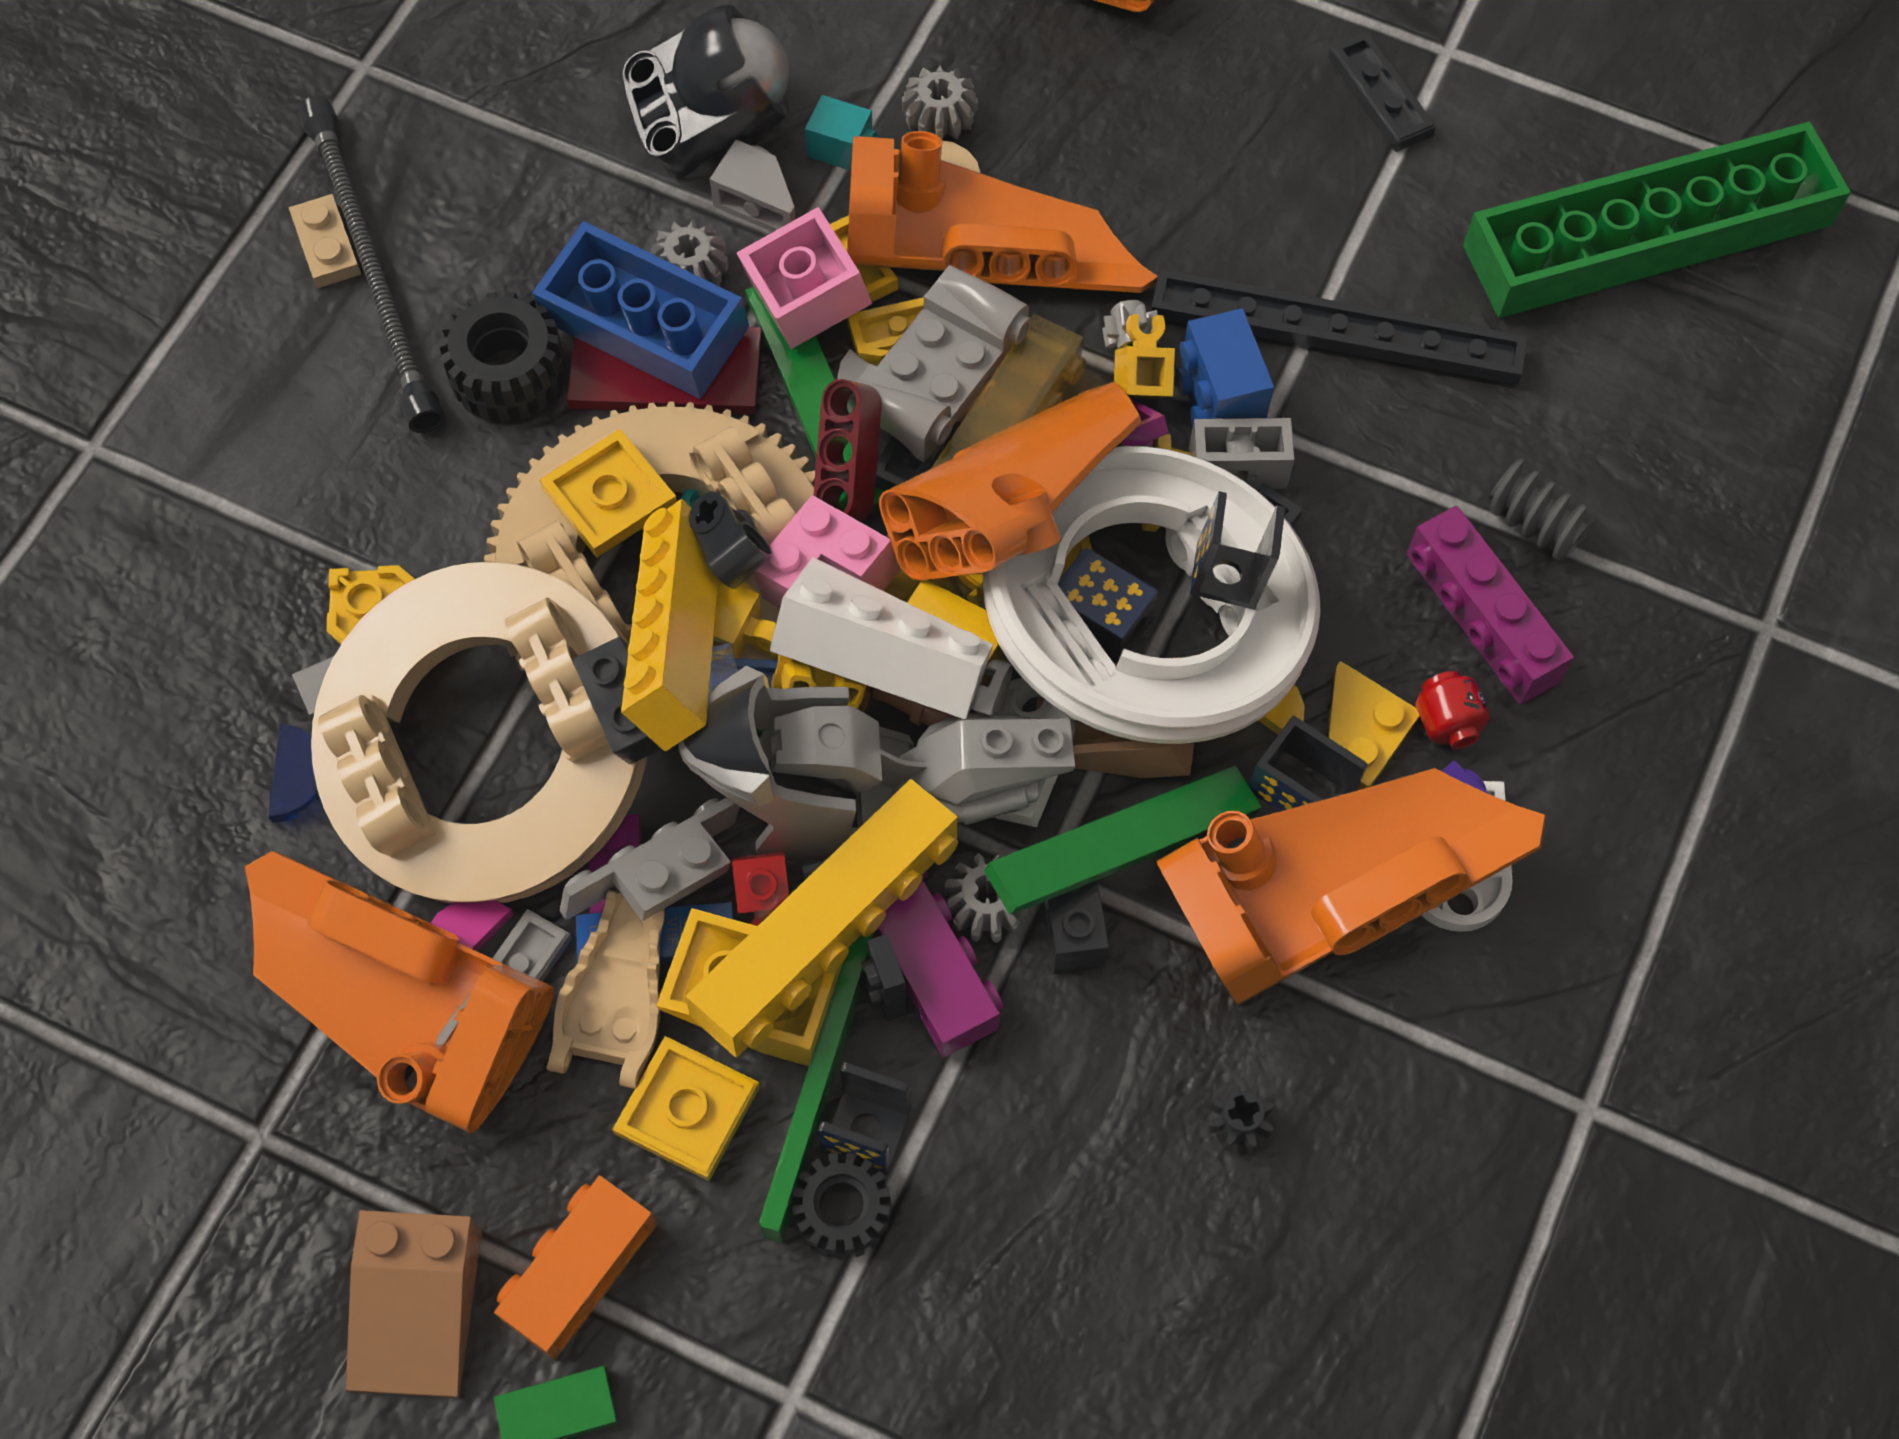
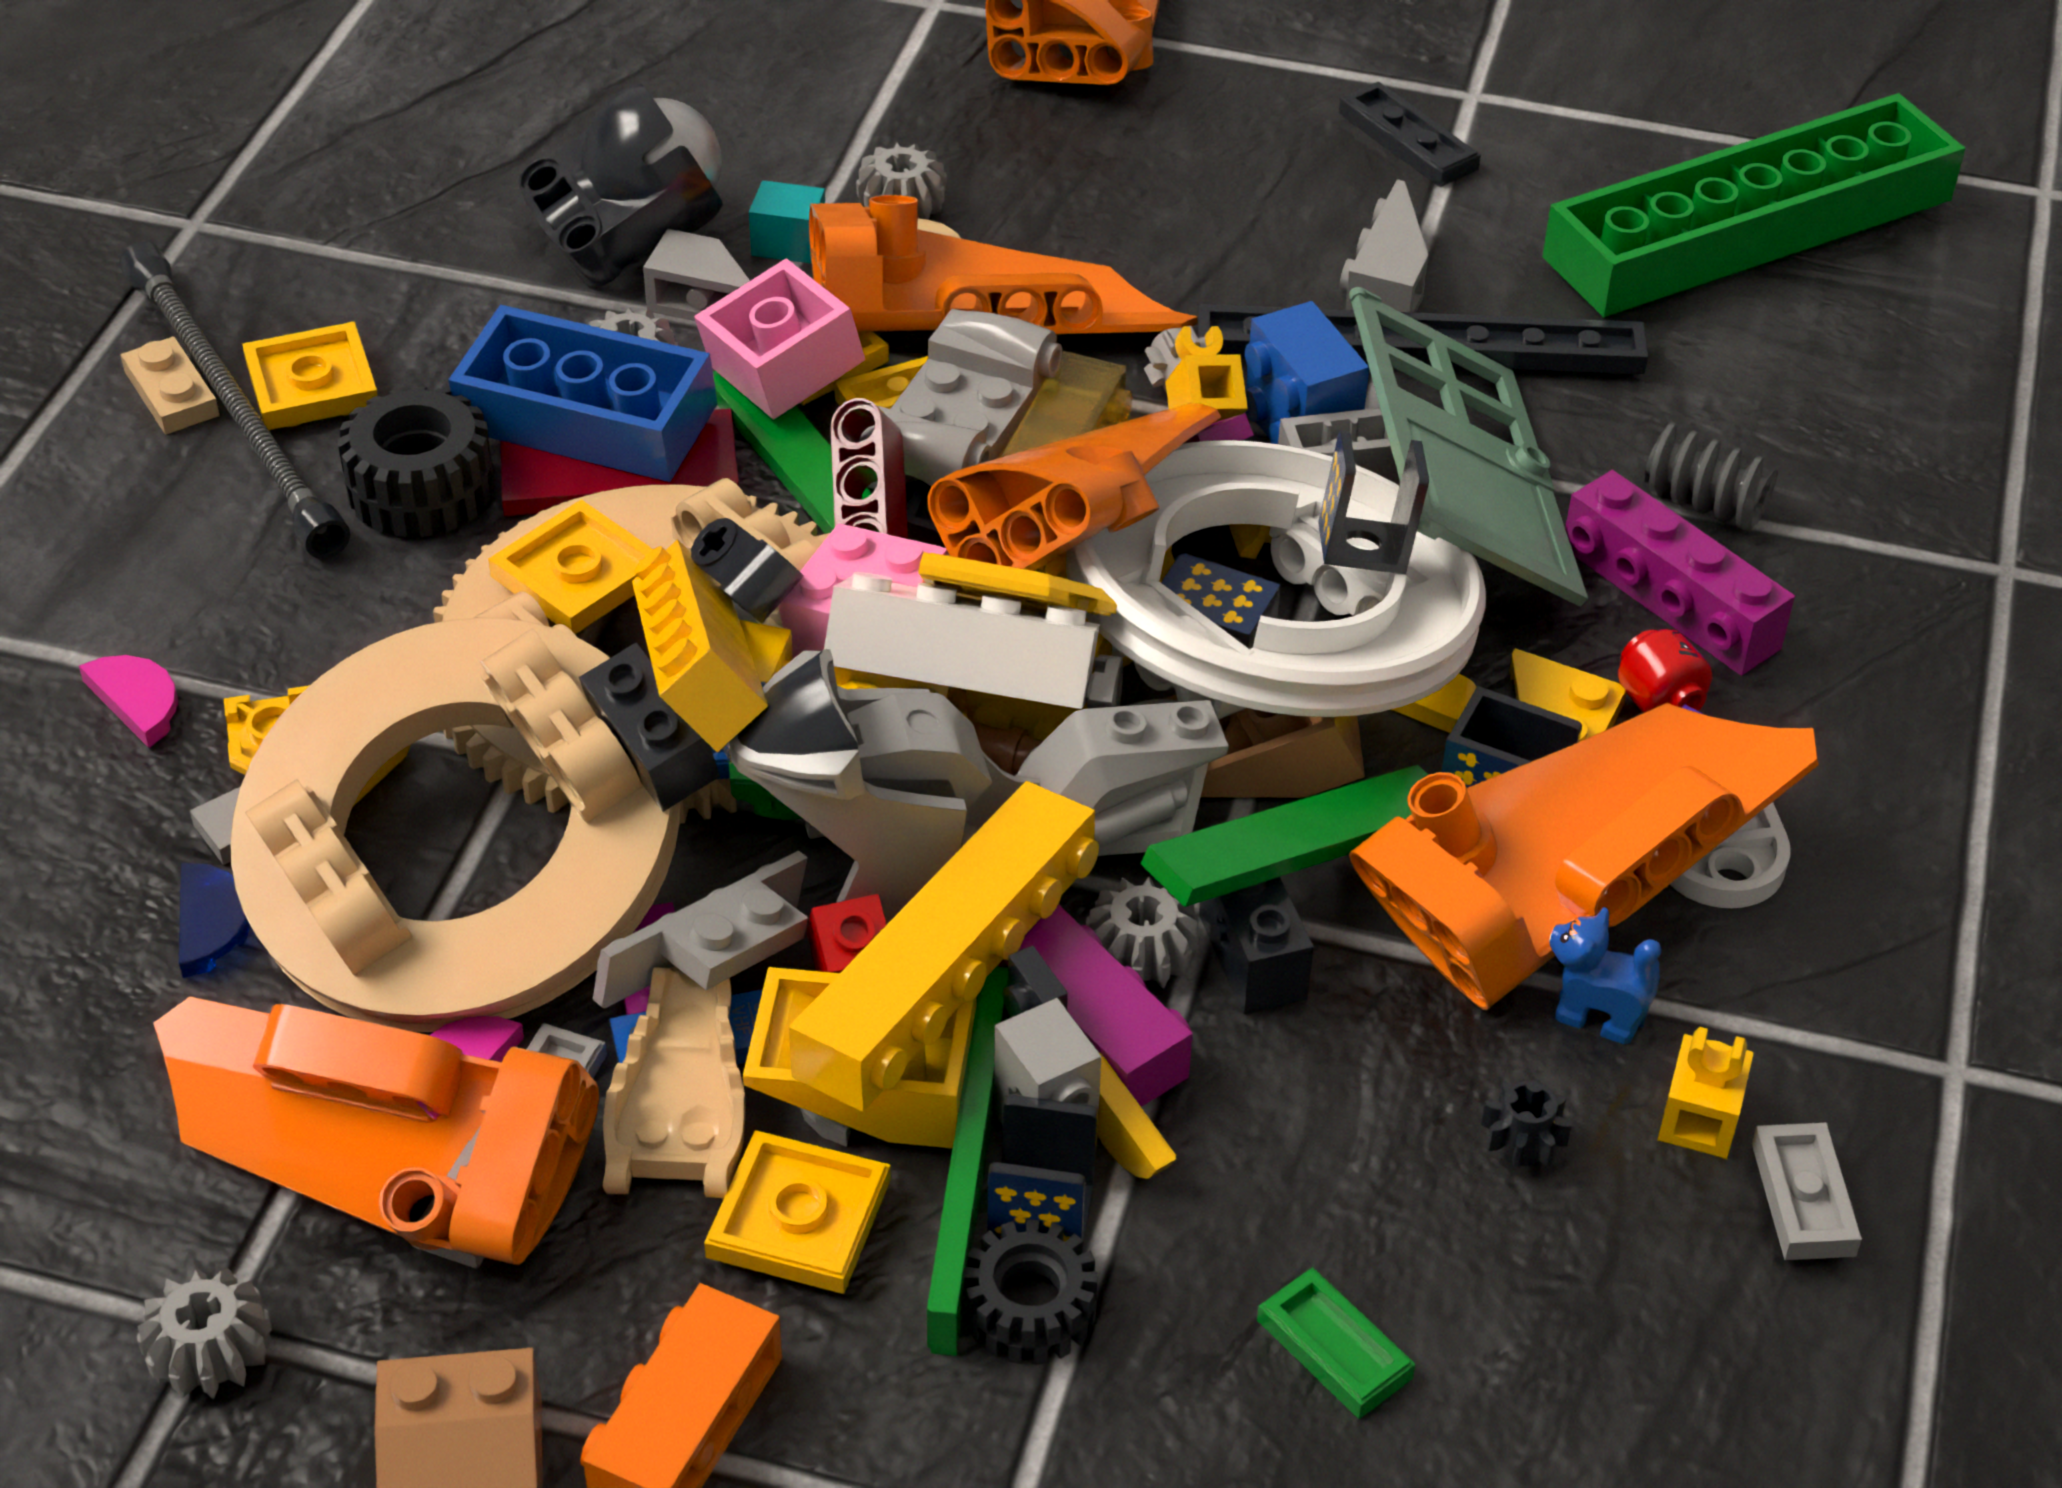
camera: 10 degrees left, 20 degrees down
none -> dark pink tile [79,655,179,748]
none -> light grey gear [137,1266,272,1399]
none -> yellow plate [242,321,378,430]
none -> yellow tile [918,552,1117,616]
none -> light grey brick [994,998,1101,1135]
none -> yellow tile [1097,1051,1176,1179]
none -> green tile [1257,1267,1416,1419]
none -> light grey slope [1339,179,1428,313]
none -> sand green door [1349,287,1588,607]
none -> blue animal [1549,907,1661,1044]
none -> yellow brick [1657,1027,1754,1159]
none -> light grey plate [1752,1123,1862,1260]

